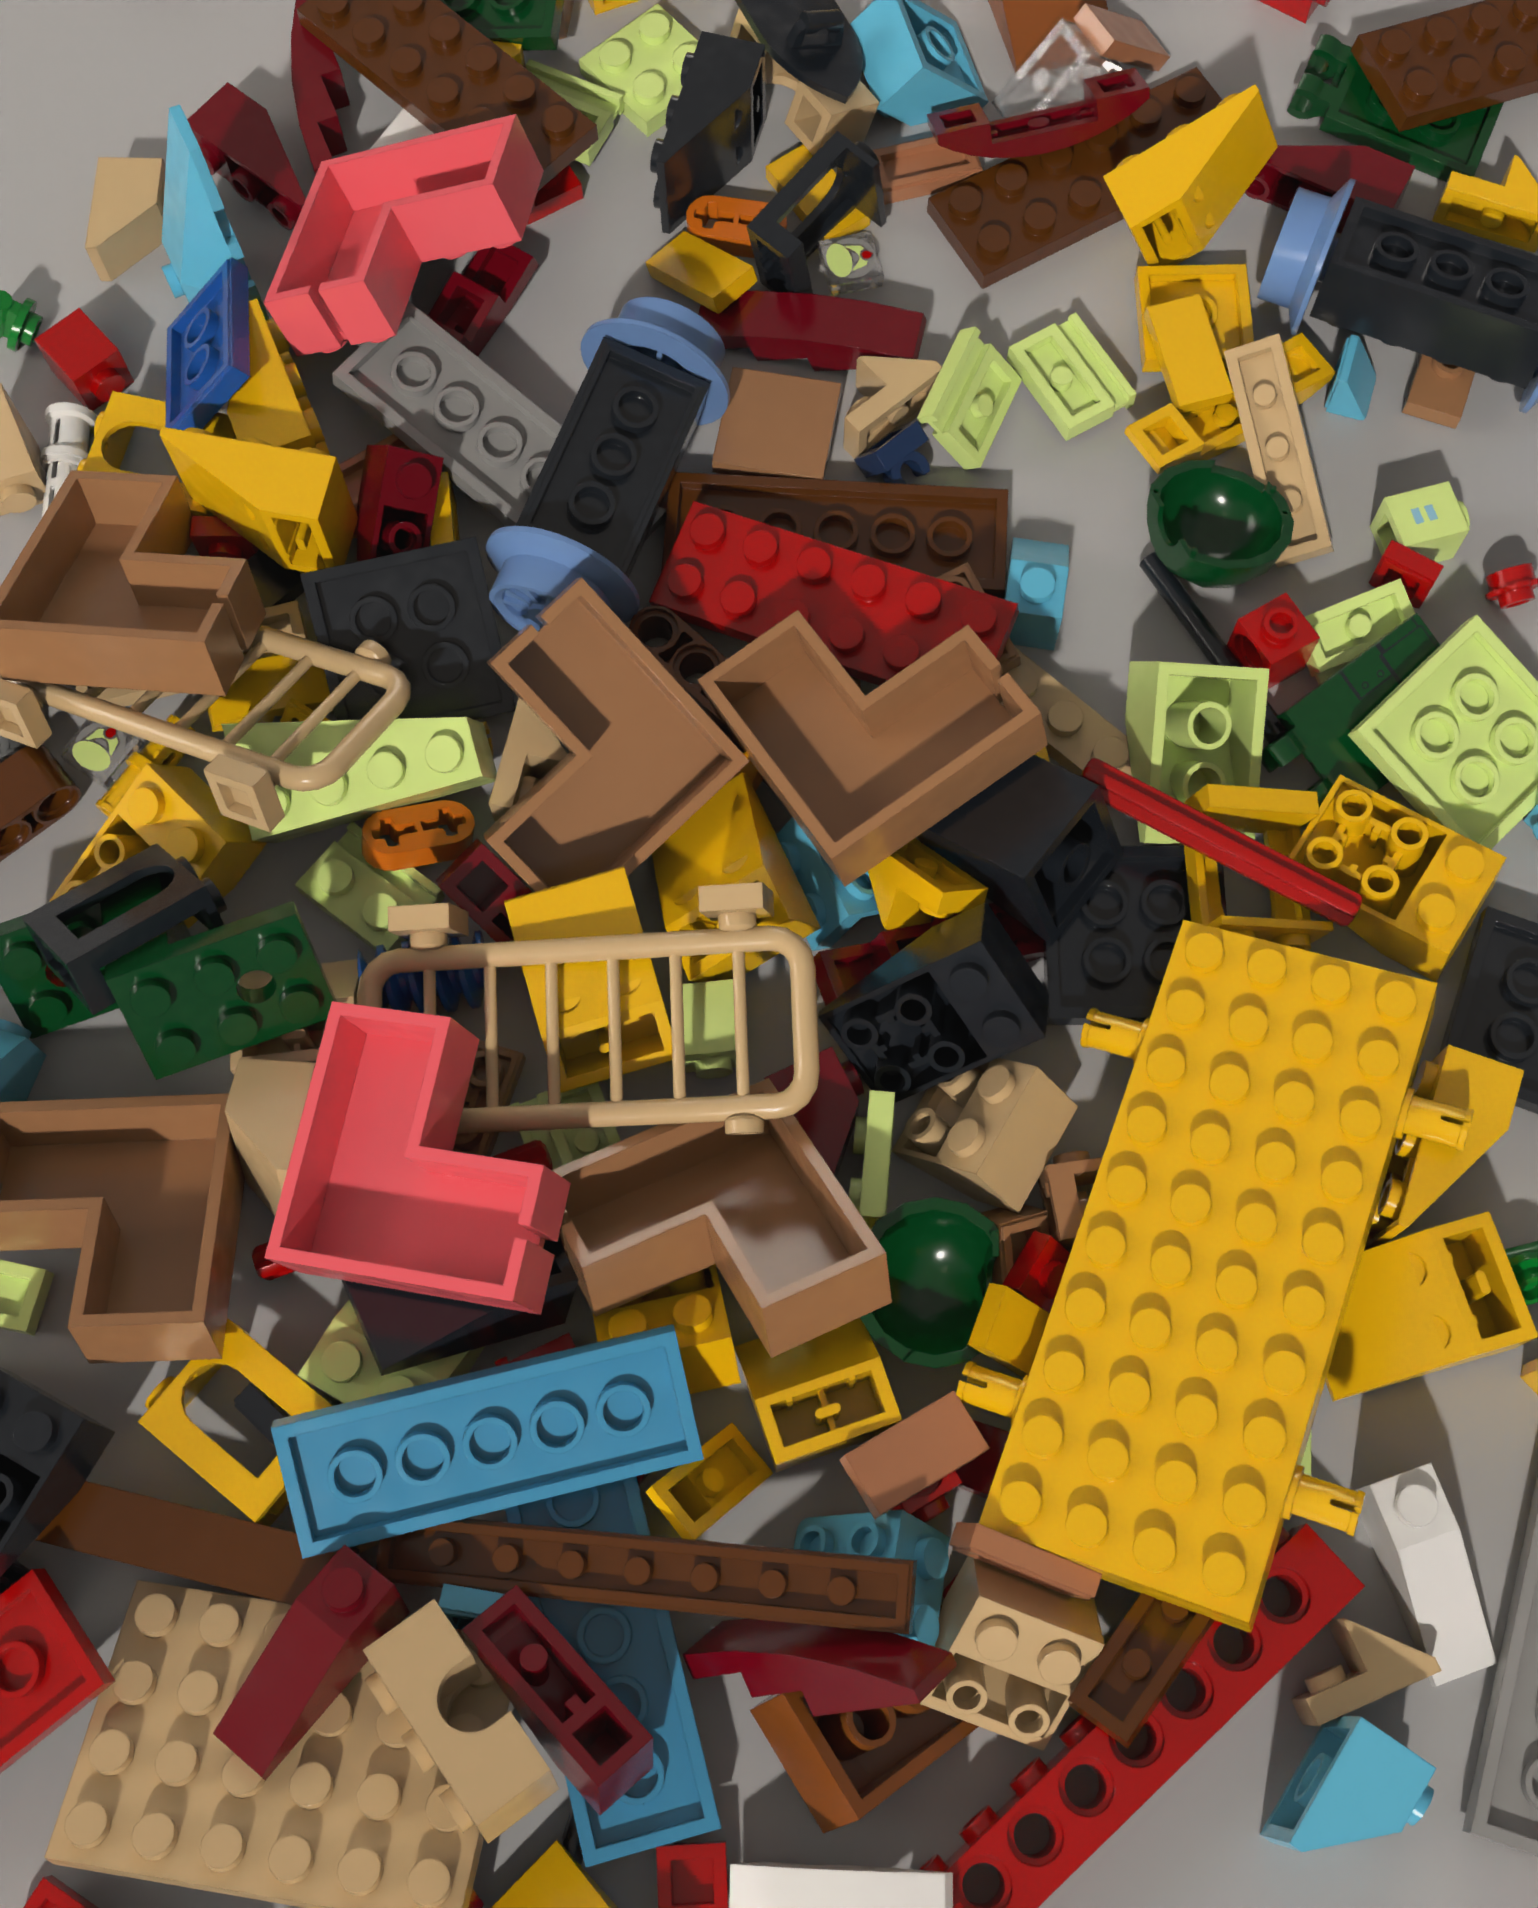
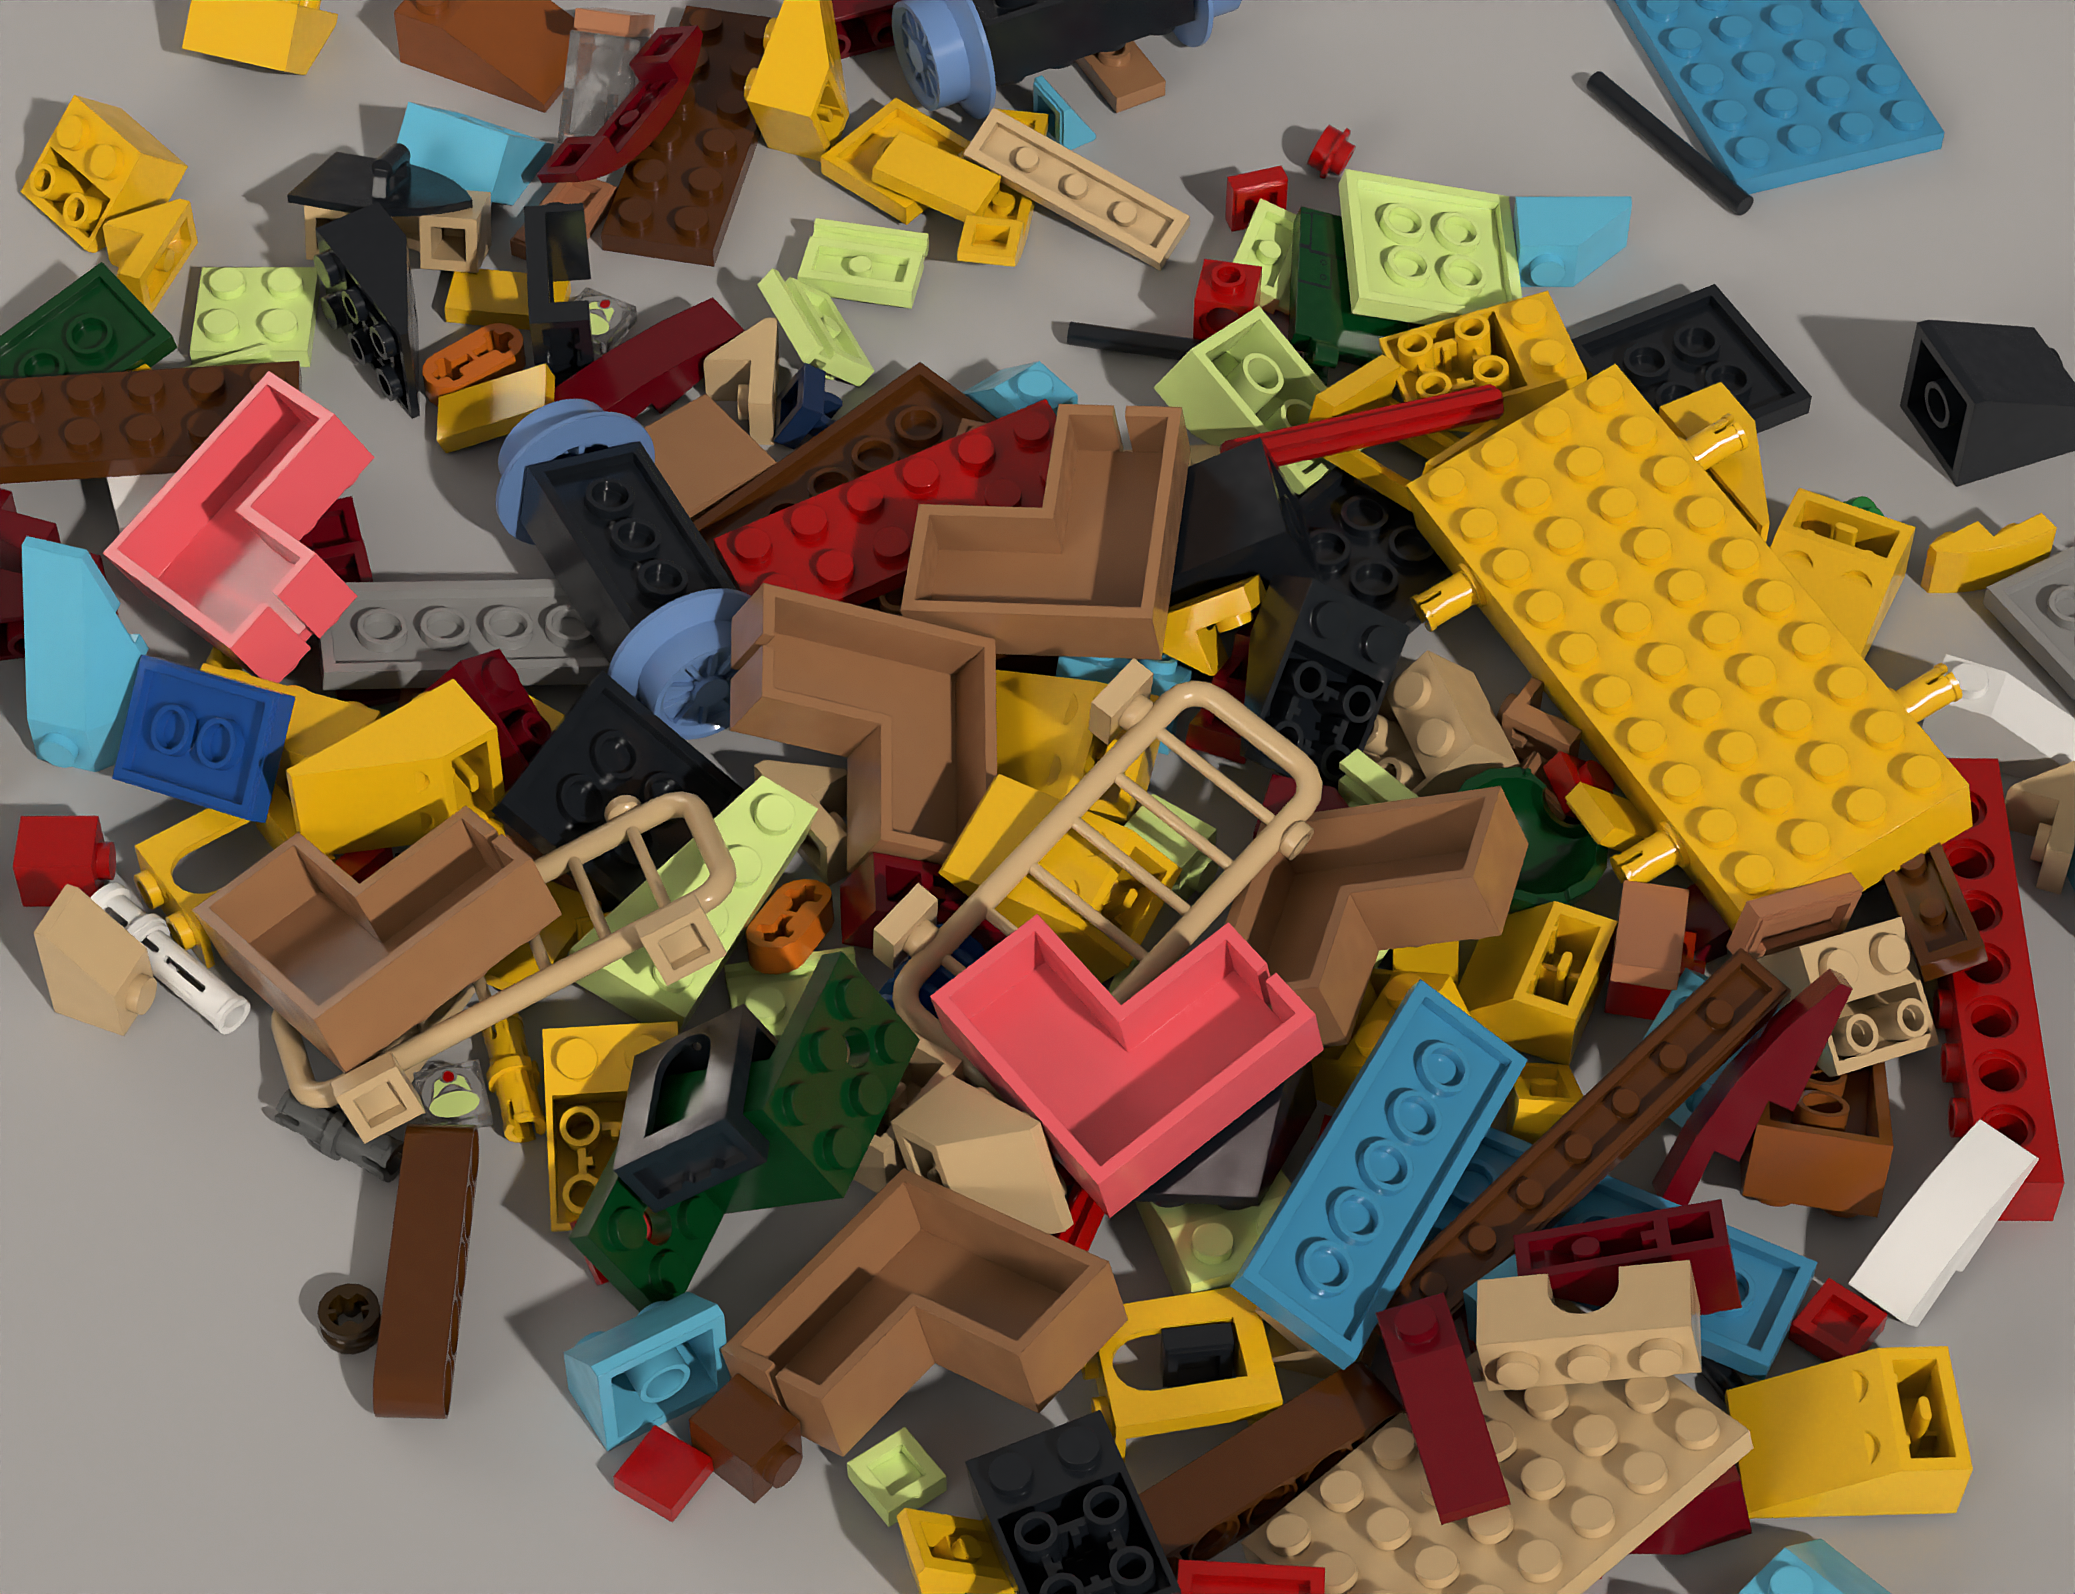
camera: 50 degrees left, 20 degrees down
dark green cylinder [1147,460,1294,588] -> none
yellowish green brick [1370,481,1470,562] -> none

